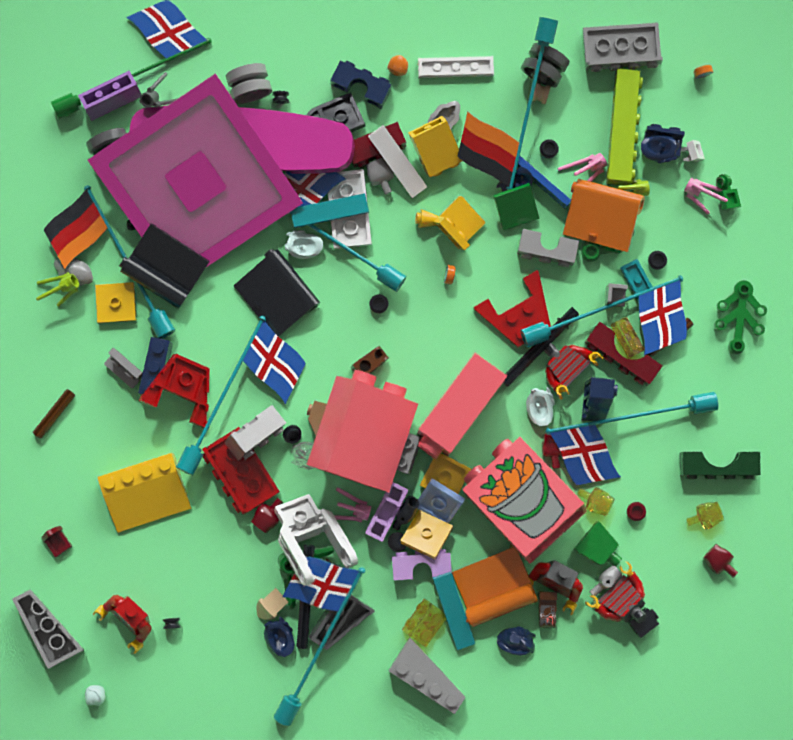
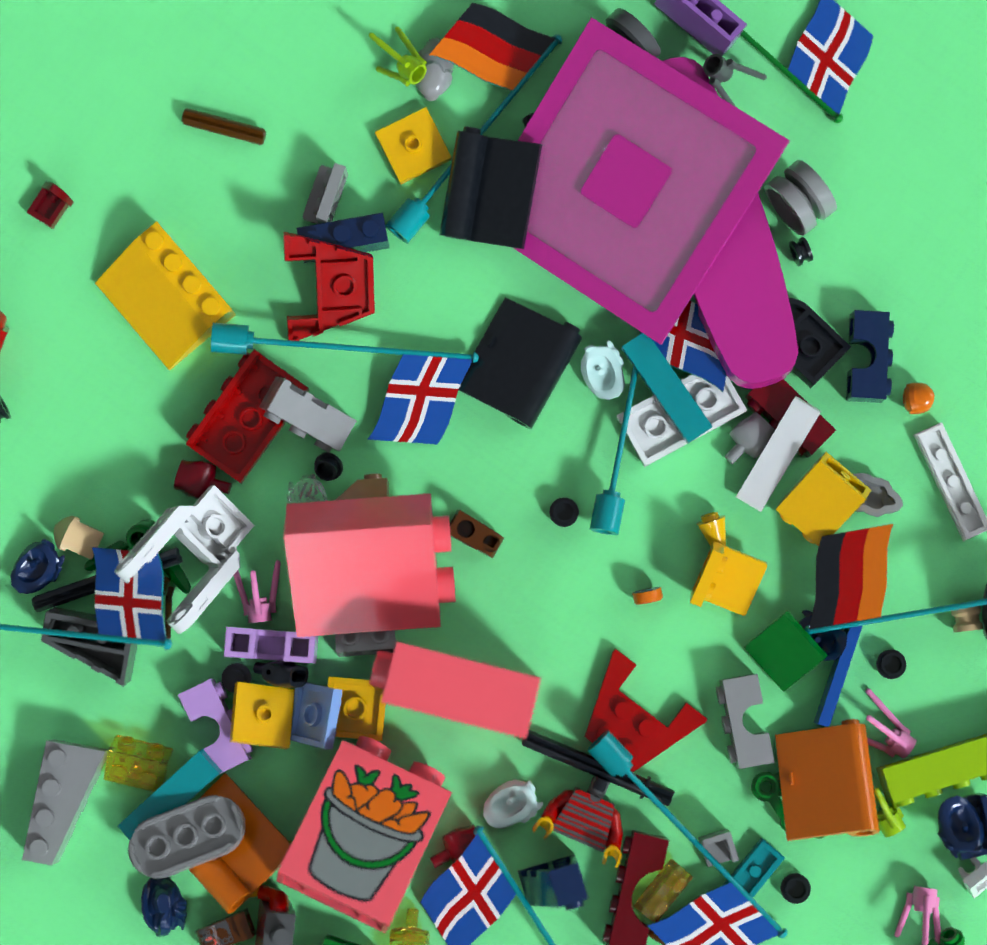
camera: 70 degrees right, 0 degrees up
none -> light grey tile [128,795,246,879]

